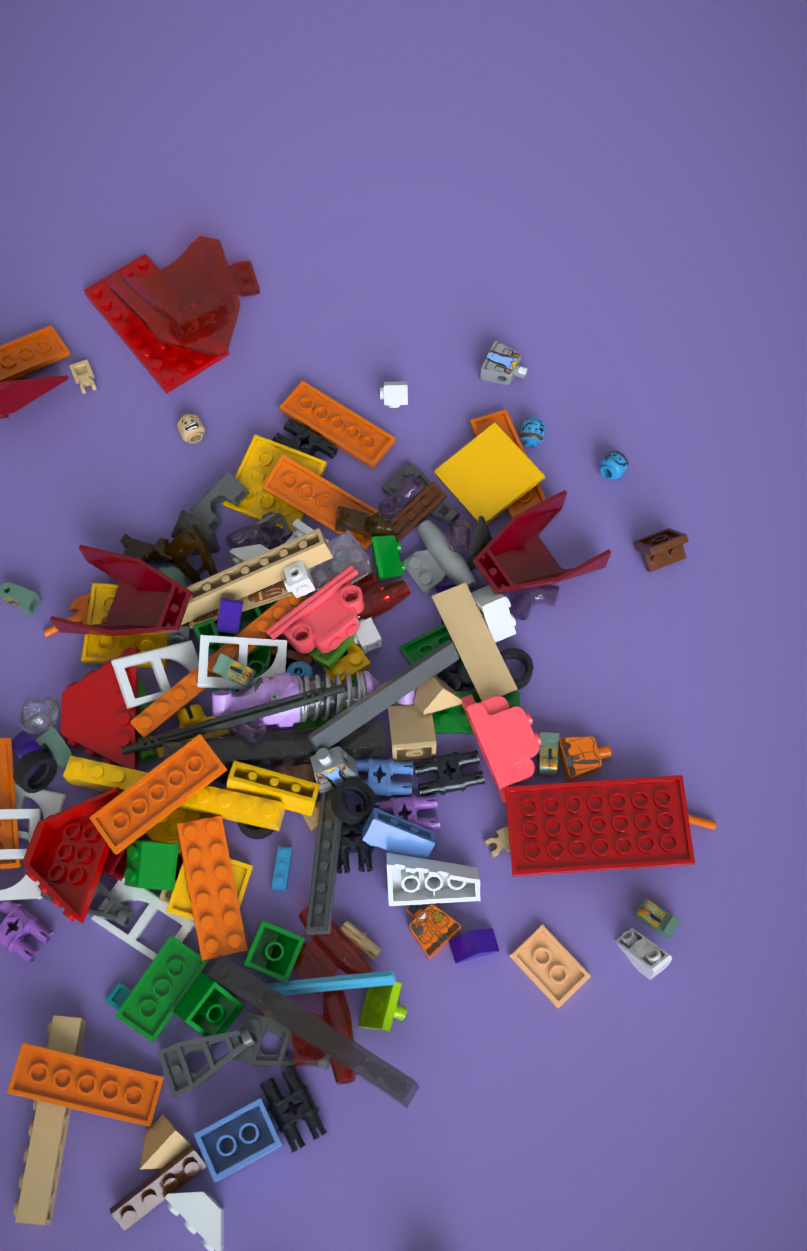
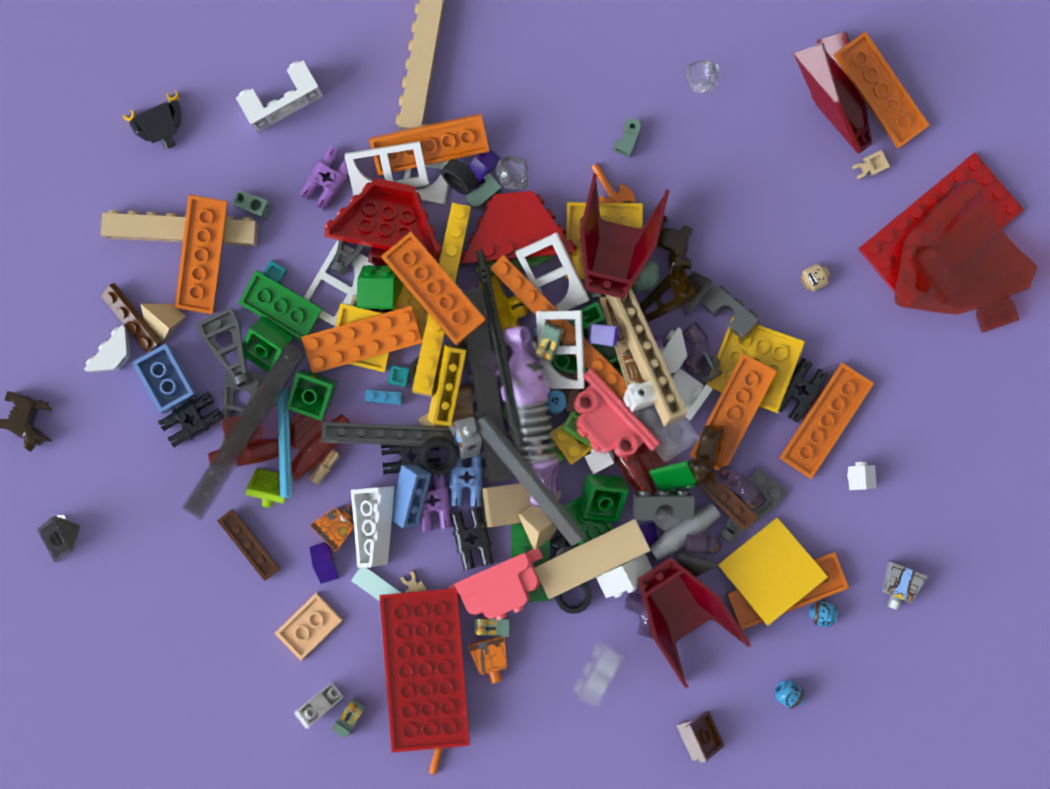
camera: 85 degrees right, 20 degrees up
none -> reddish brown plate [217,509,281,581]
none -> sand green leg [232,190,273,220]
none -> light aqua tile [351,567,402,601]
none -> teal tile [387,365,410,388]
none -> clear brick [573,641,624,708]
none -> green slope [581,473,629,522]
none -> dark grey arch [633,490,695,520]

